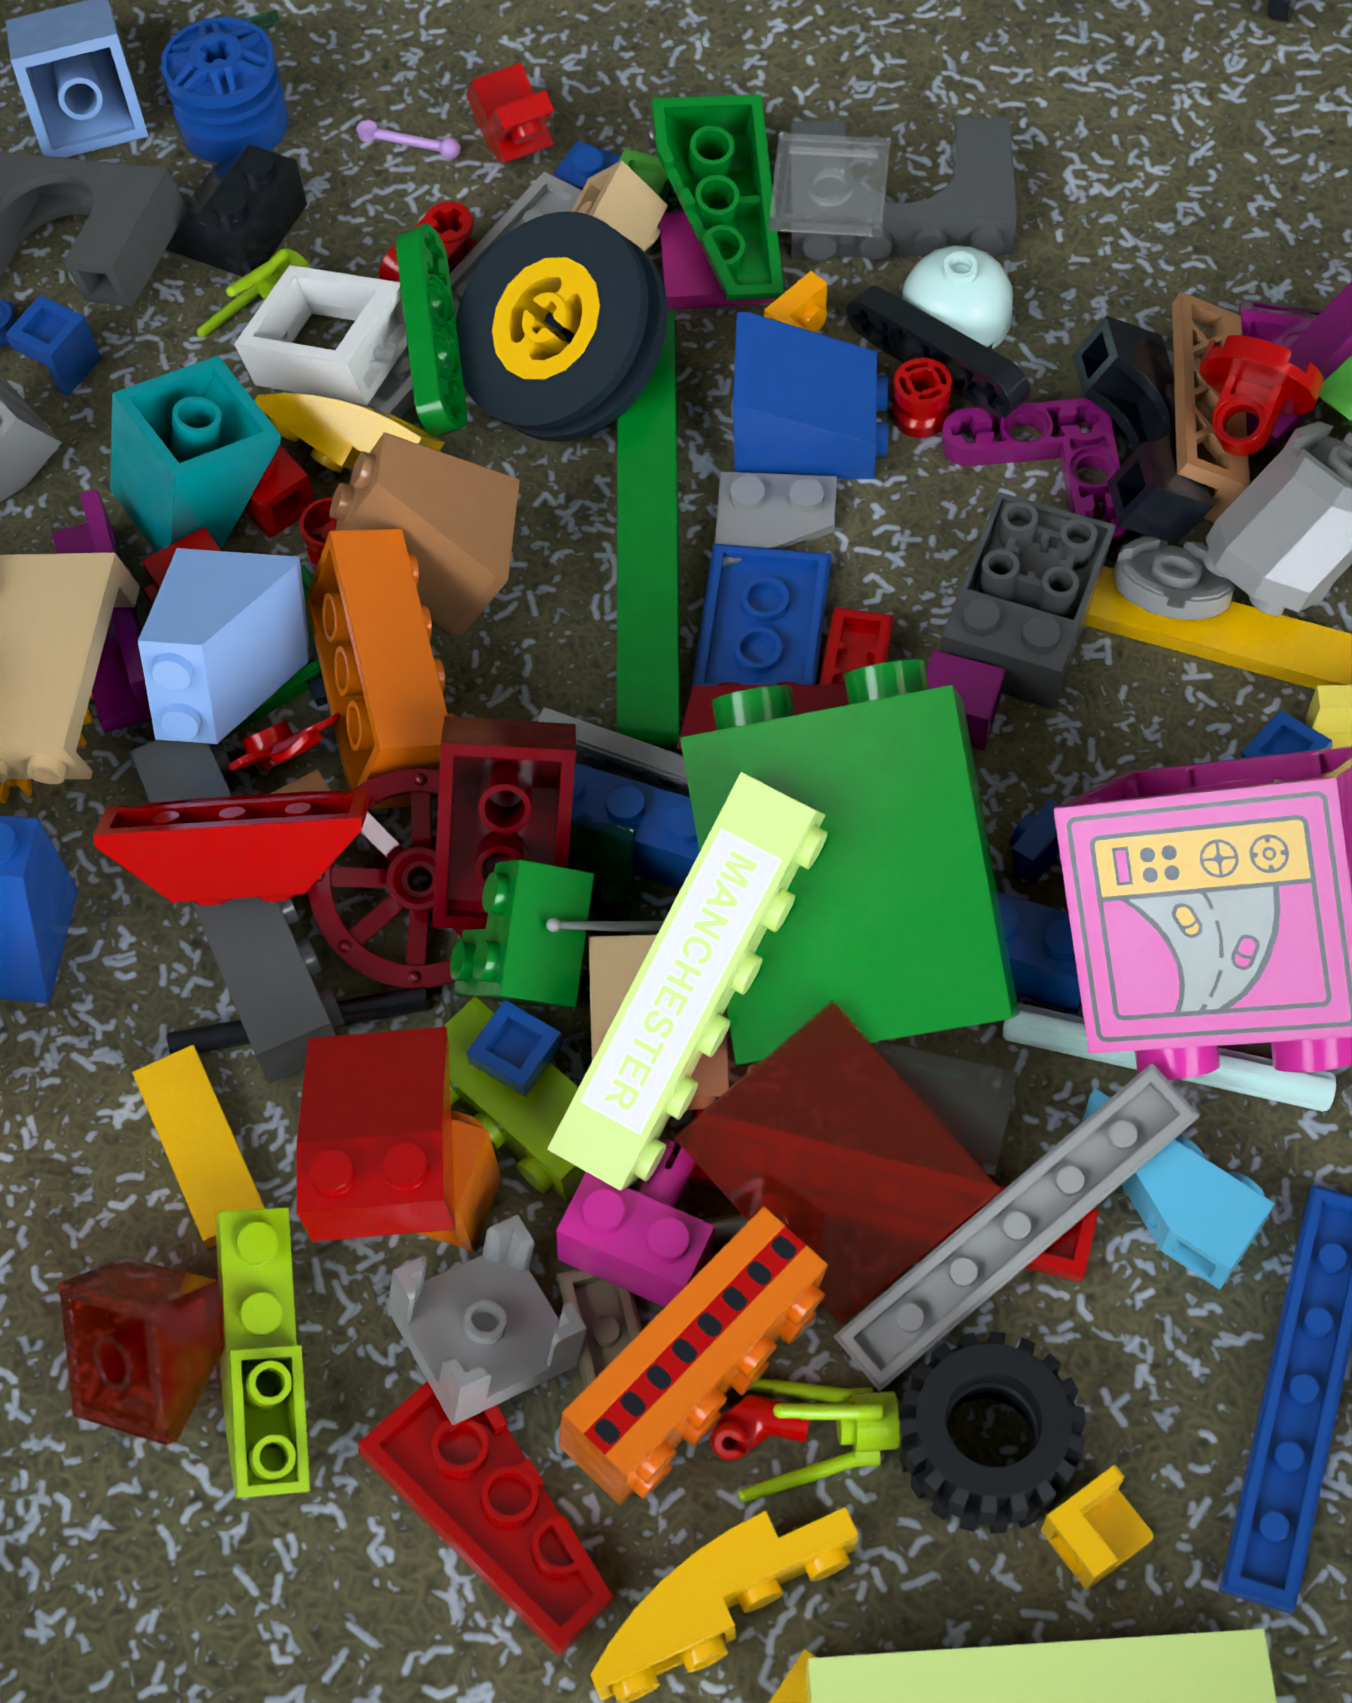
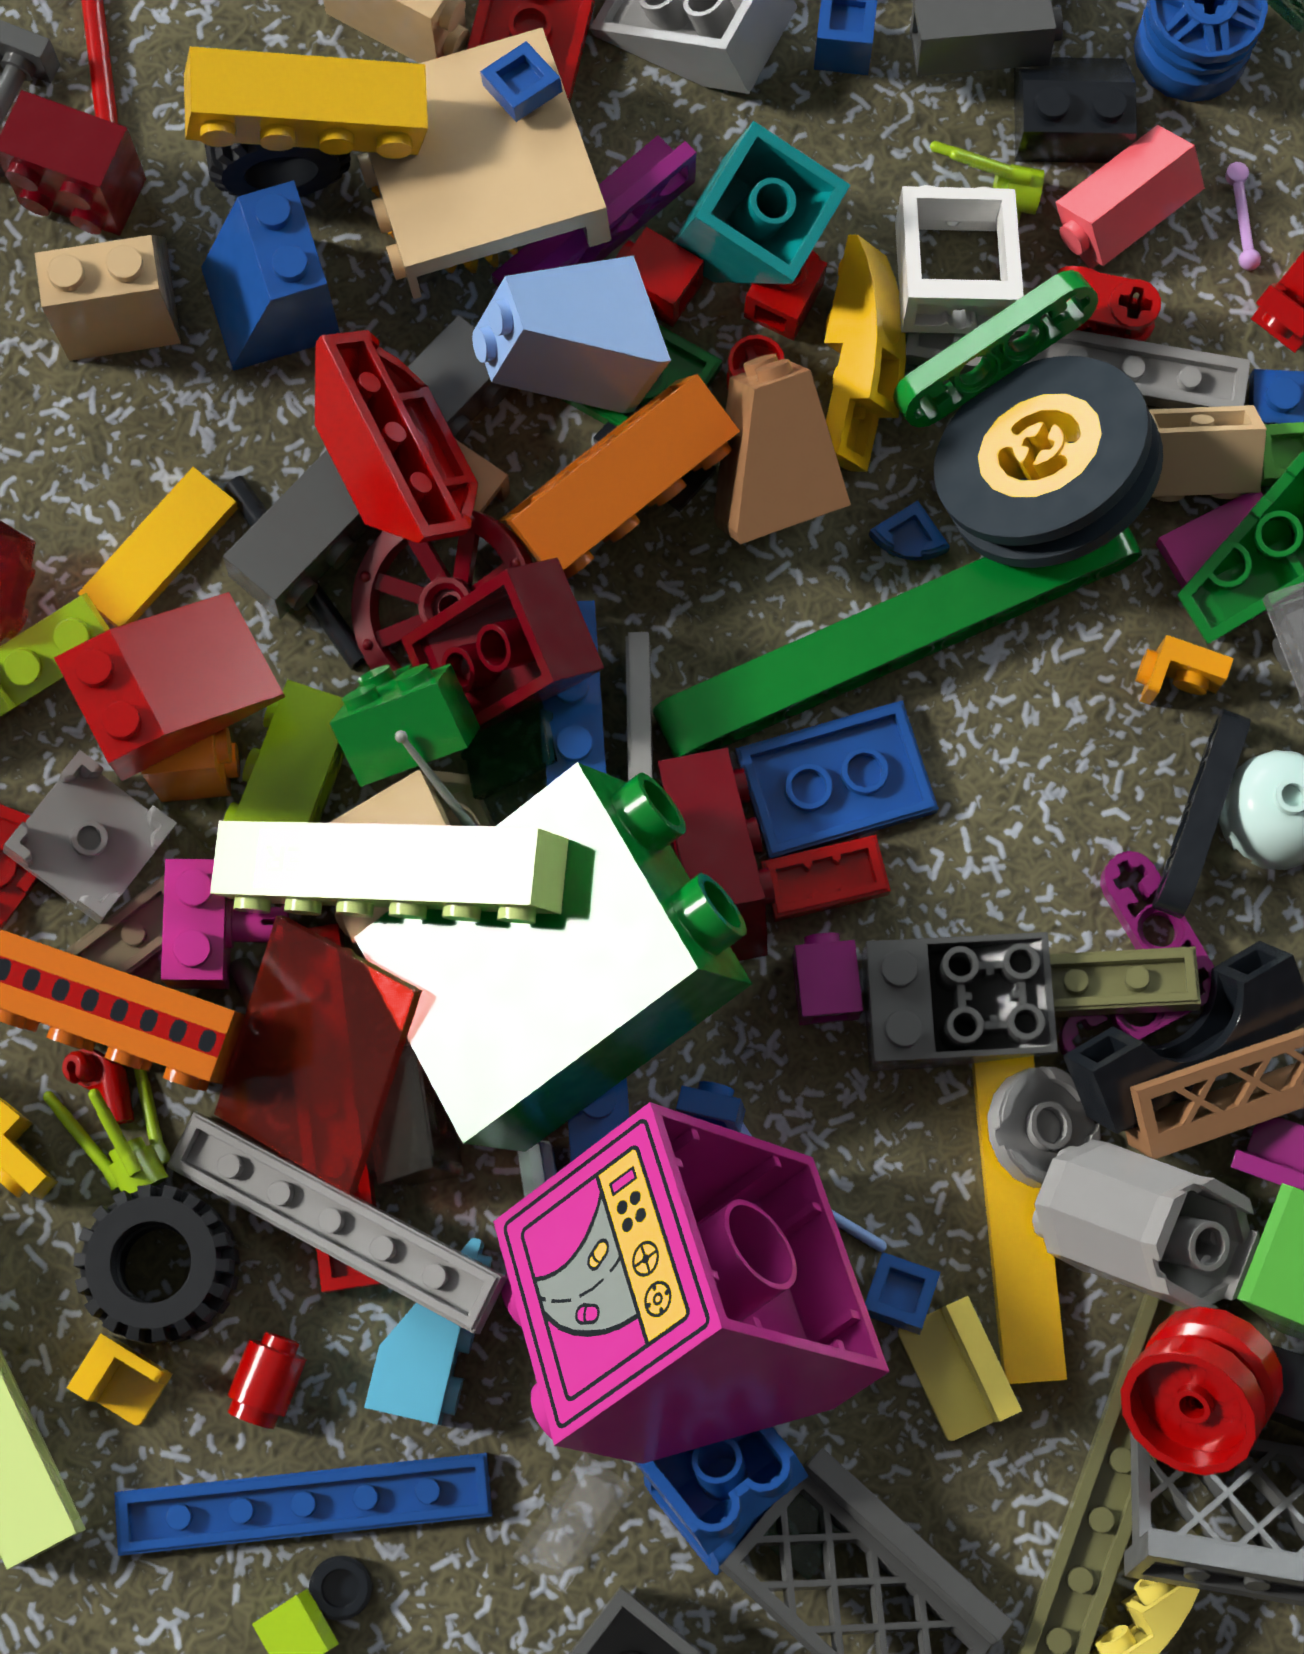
camera: 60 degrees right, 15 degrees up
red plate [227,712,341,771] -> none
blue plate [466,1000,563,1096] -> none
light grey wing [715,471,837,568] -> none
blue slope [733,312,888,479] -> none
red wheel [892,357,952,438] -> none
red tile [1199,335,1325,457] -> none
none -> red brick [227,1331,307,1429]
none -> blue tile [869,501,950,560]
none -> olive tile [1050,946,1201,1018]
none -> coral brick [1055,125,1205,269]

